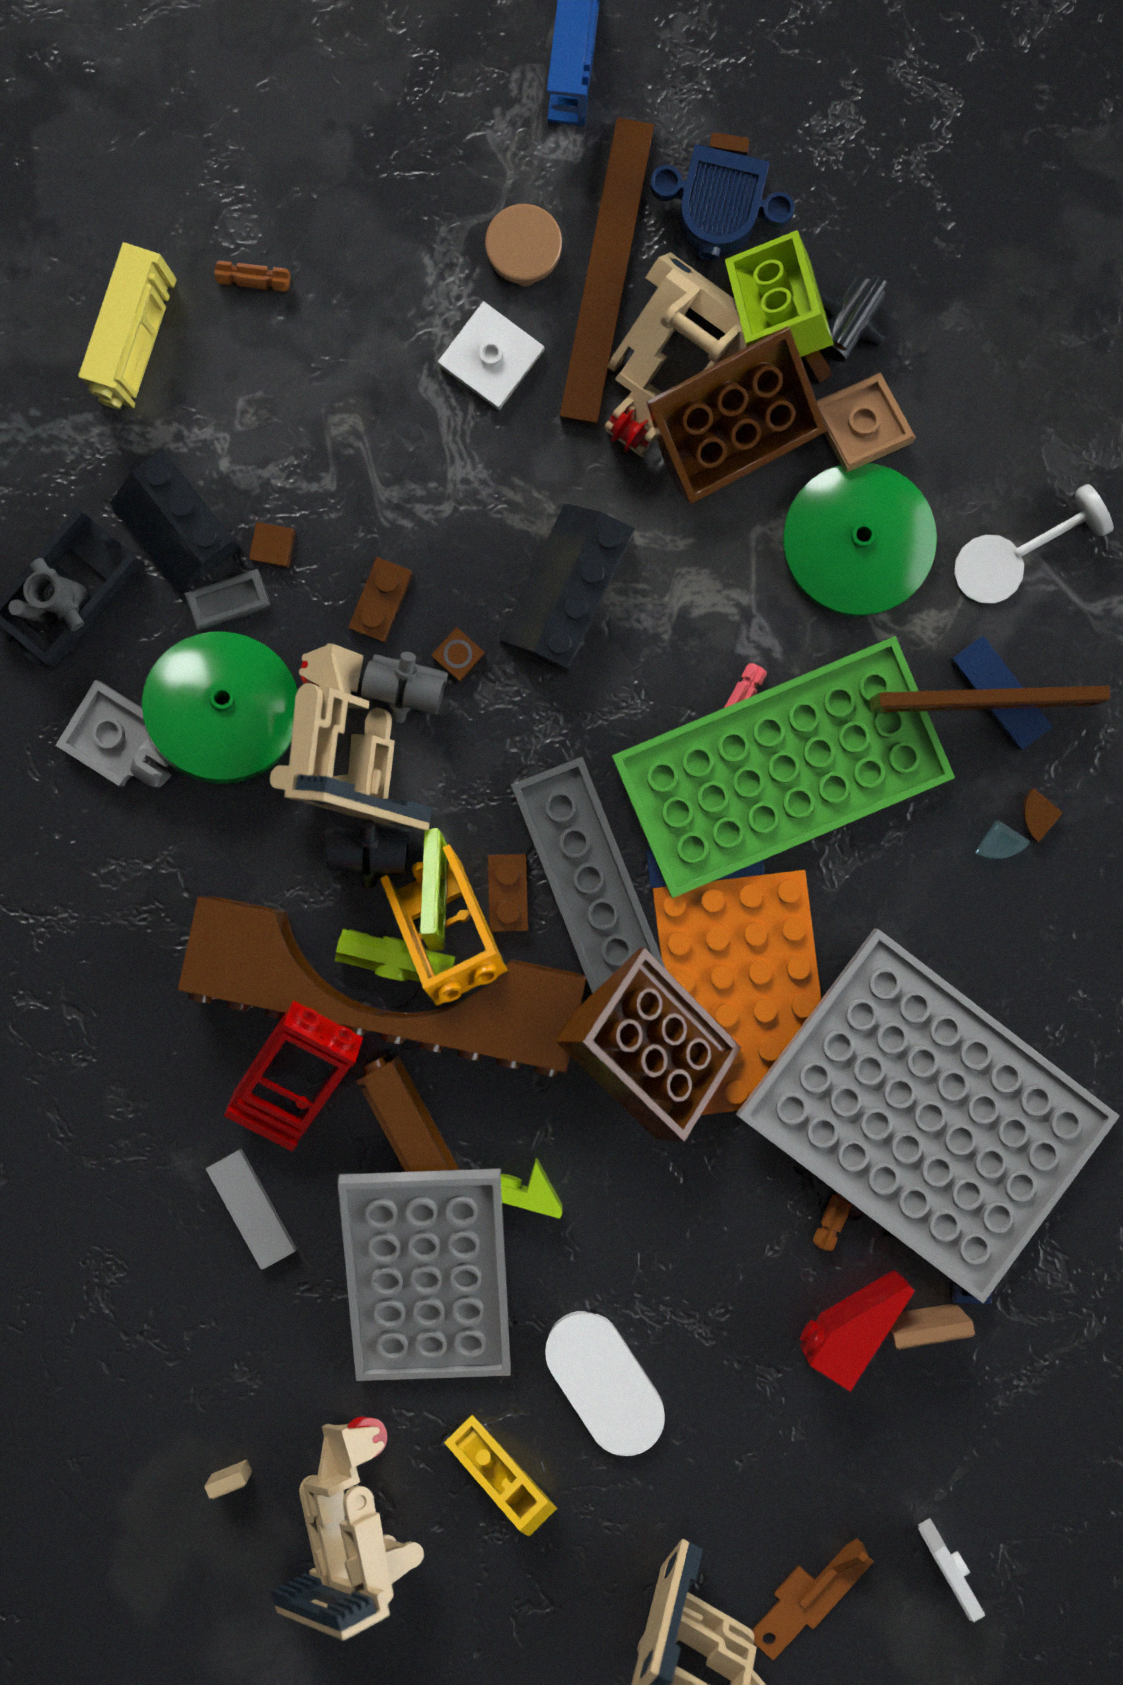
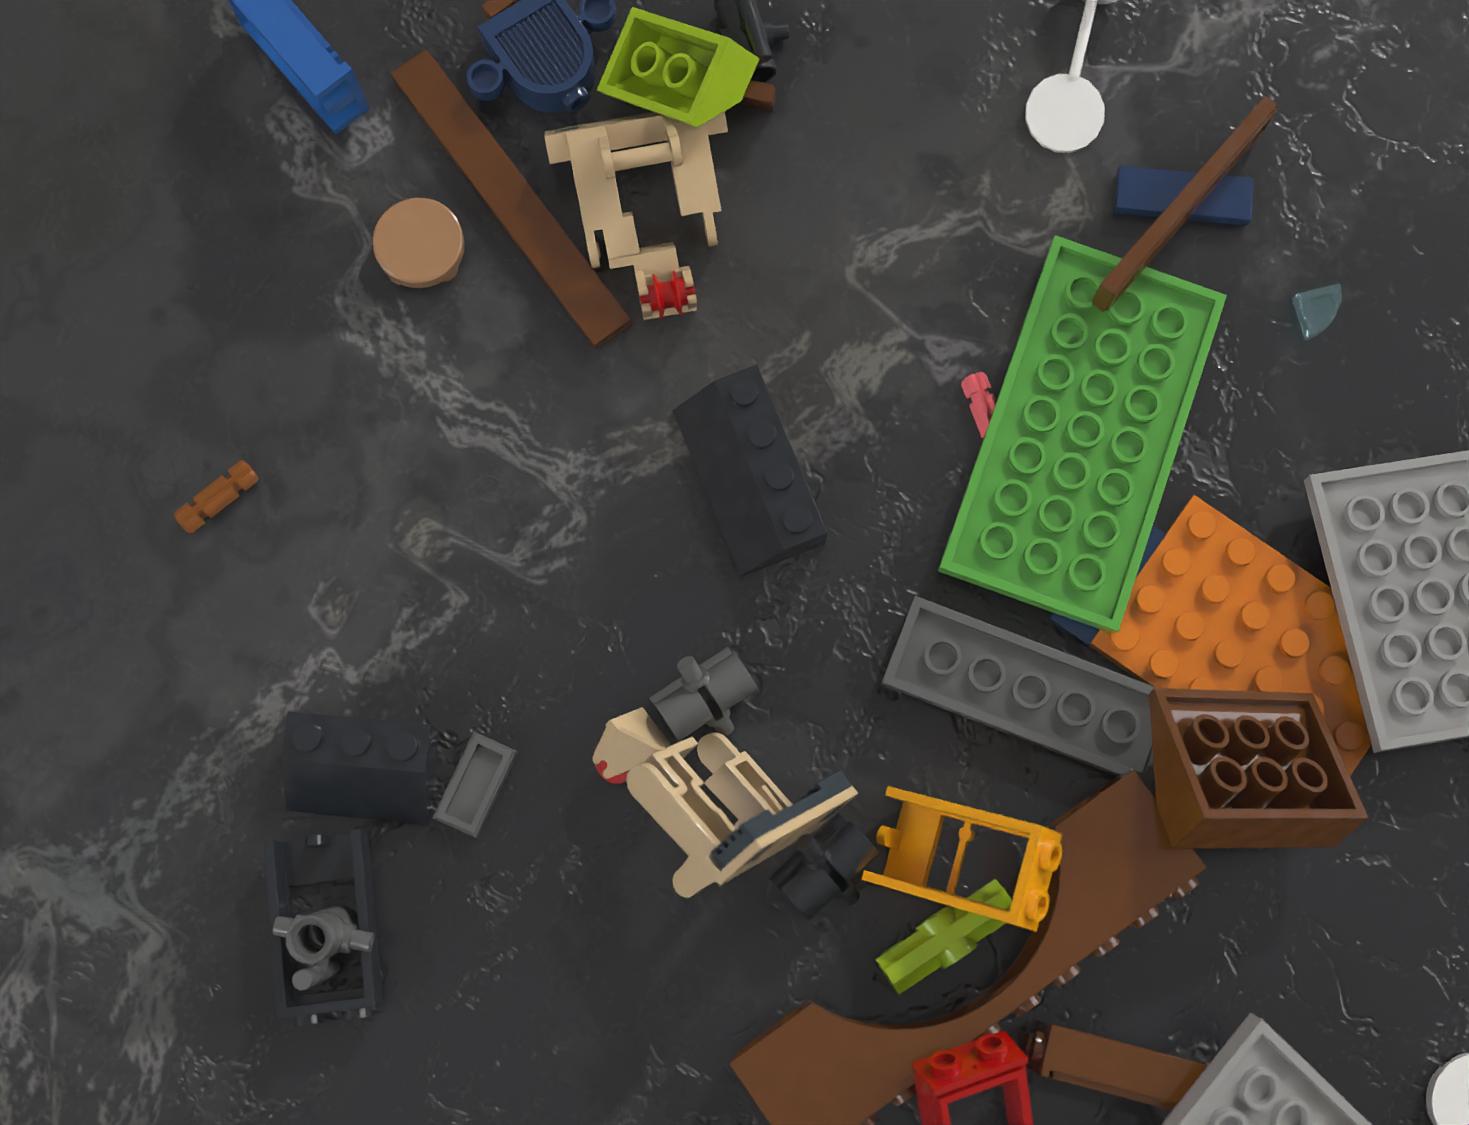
camera: 45 degrees left, 10 degrees down
light grey plate [56,680,172,787] -> none
light yellow door [78,242,177,410] -> none
green dish [142,632,298,784] -> none
reddish brown tile [249,522,296,569] -> none
reddish brown plate [348,557,413,643] -> none
lime tile [420,828,448,951] -> none
reddish brown tile [431,627,485,682] -> none
white plate [438,301,545,410] -> none
reddish brown plate [488,854,528,932] -> none
lime slope [501,1158,562,1219] -> none
reddish brown slope [646,326,827,504] -> none
green dish [782,463,937,617] -> none
medium nougat plate [816,373,916,473] -> none
reddish brown tile [1023,788,1063,842] -> none

